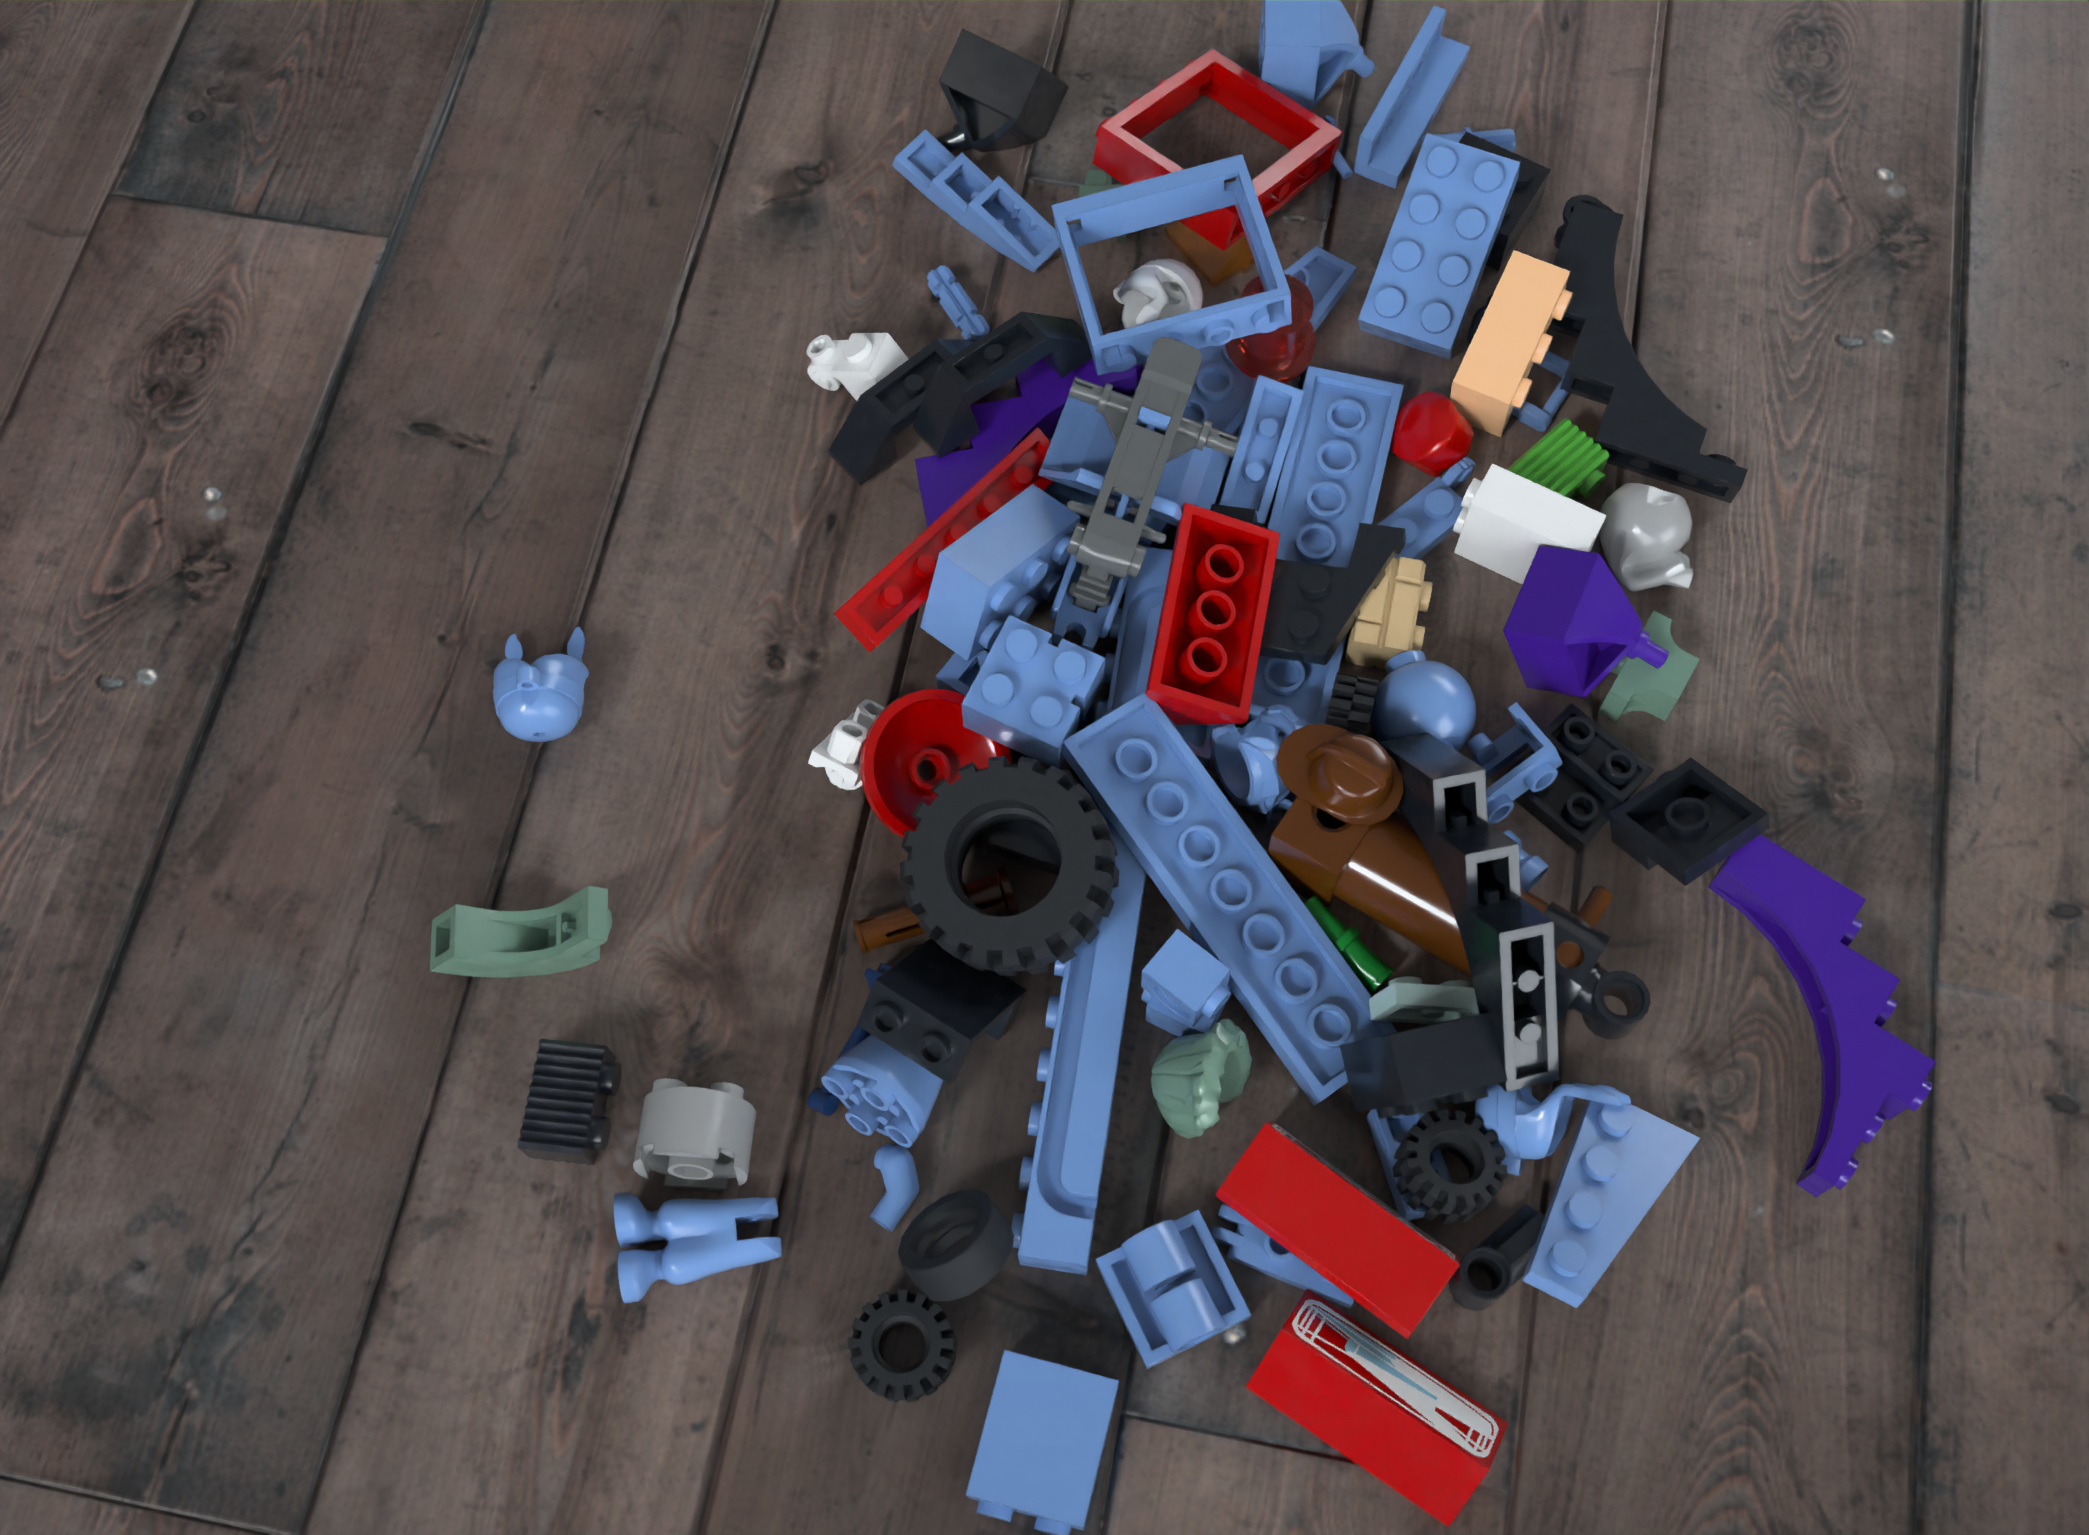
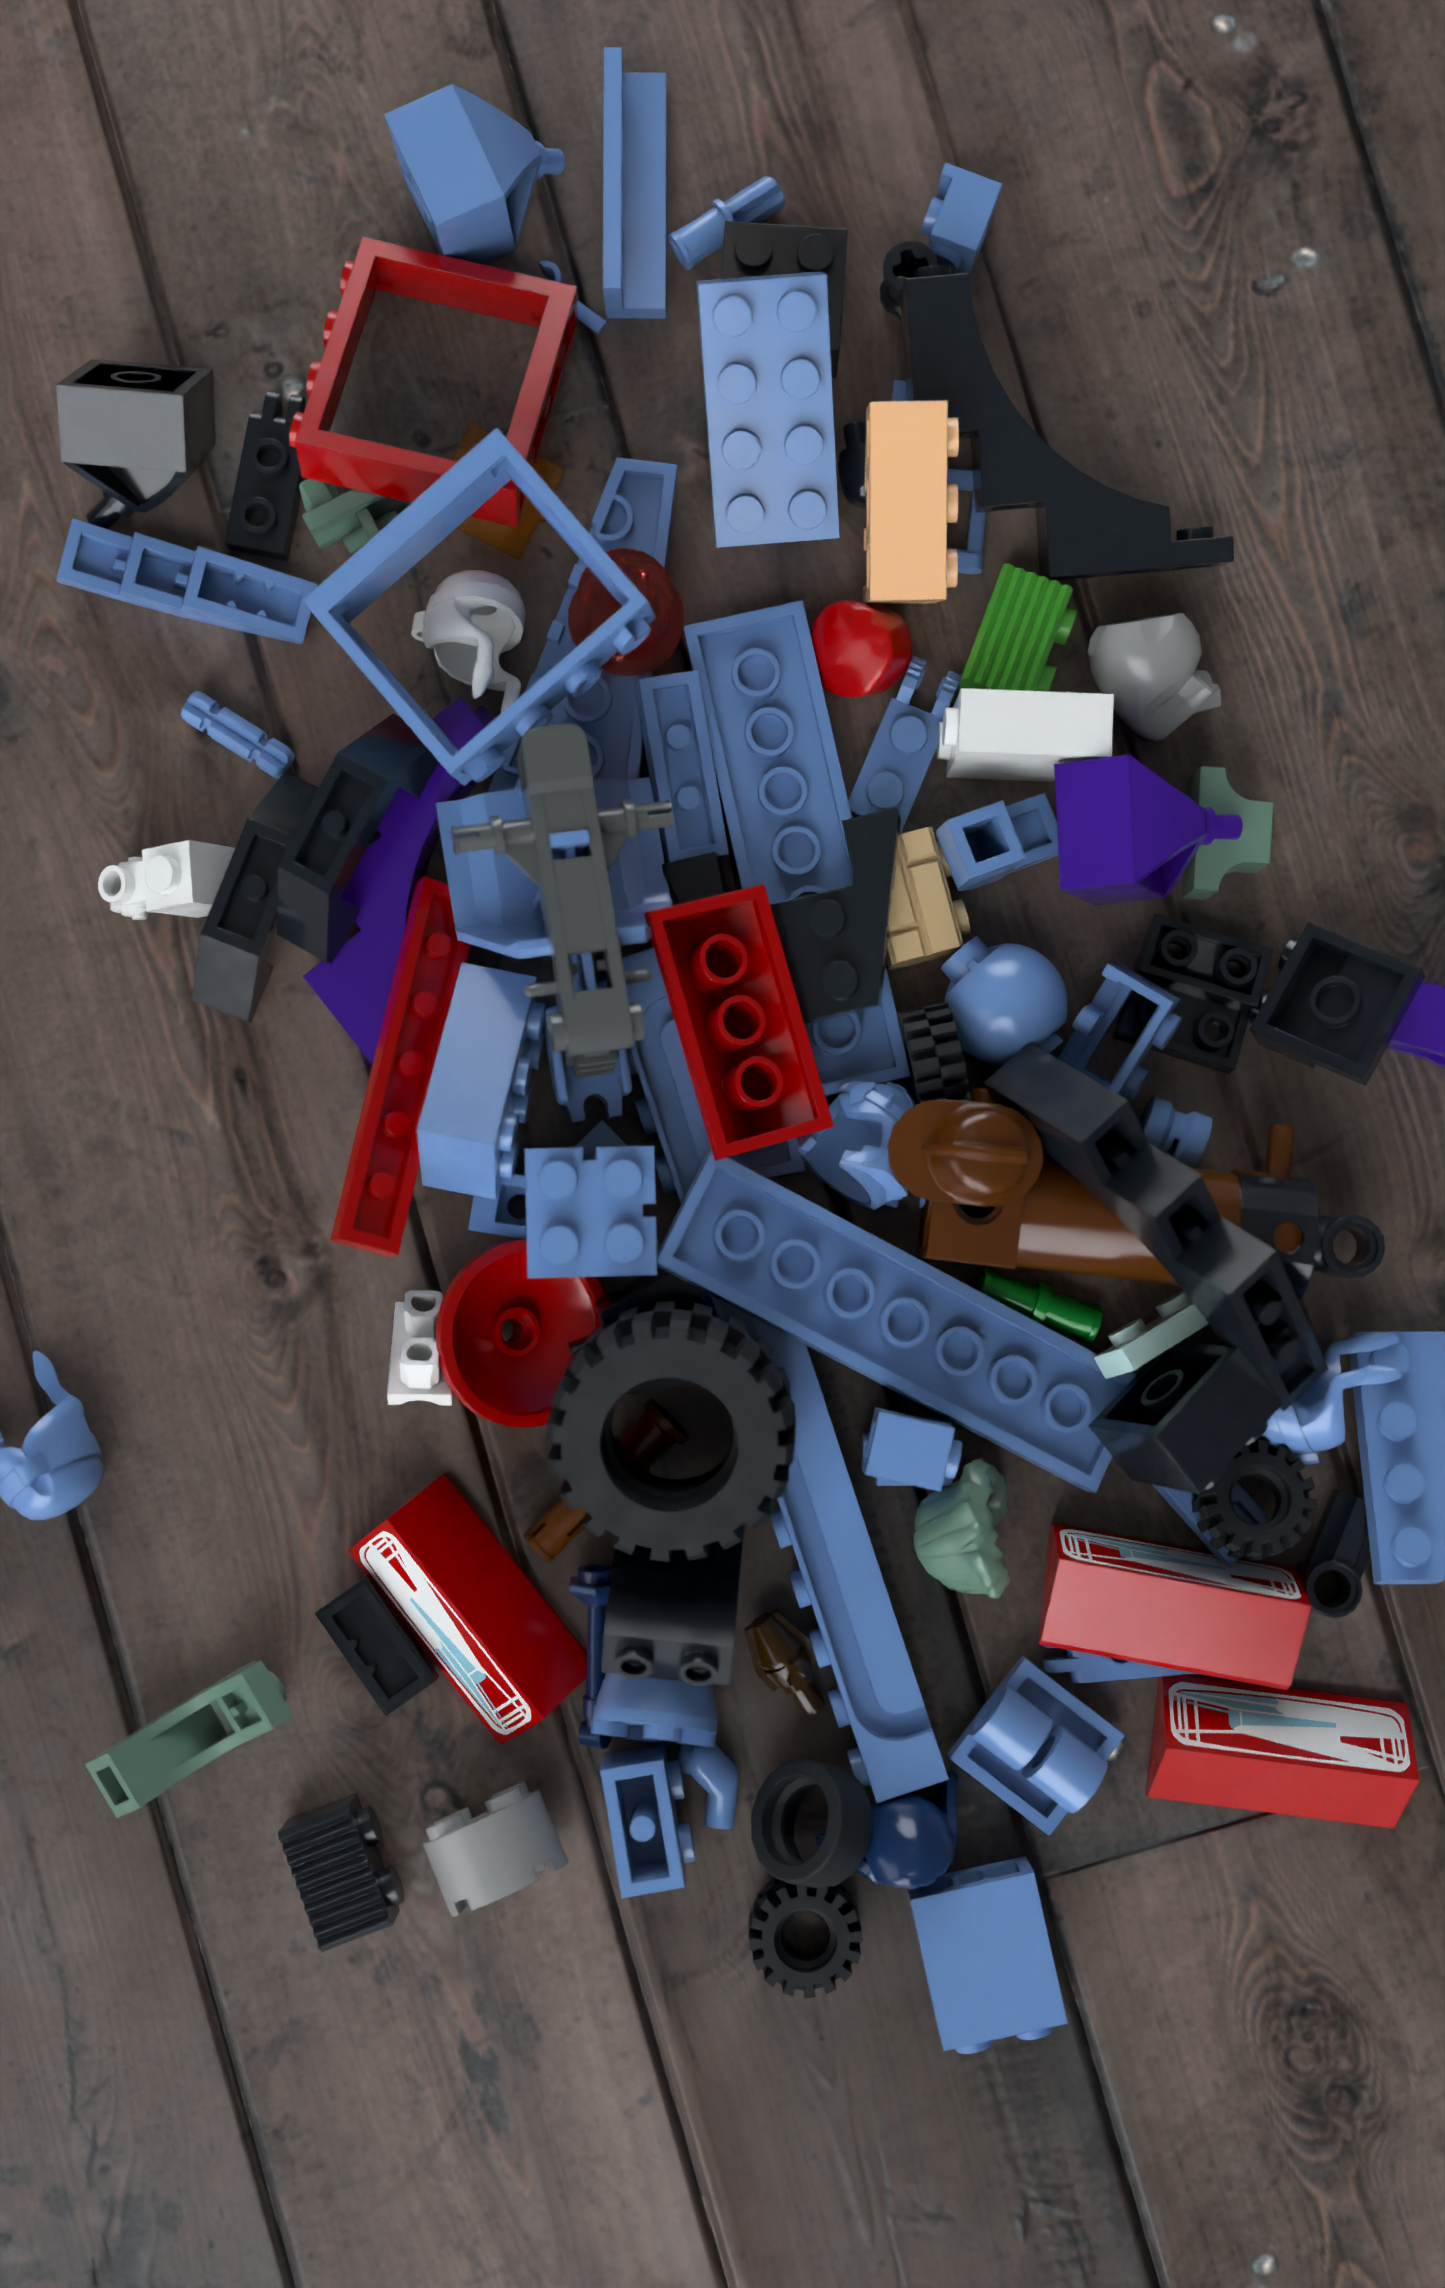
camera: 30 degrees left, 20 degrees up
medium blue piece [613,1192,782,1303] -> none
none -> black hinge [224,390,306,561]
none -> black plate [315,1575,439,1716]
none -> red slope [347,1473,587,1746]
none -> medium blue brick [600,1743,696,1898]
none -> dark brown piece [744,1609,825,1717]
none -> dark blue piece [816,1771,958,1889]
none -> medium blue brick [921,162,1002,277]
none -> medium blue brick [935,793,1059,891]

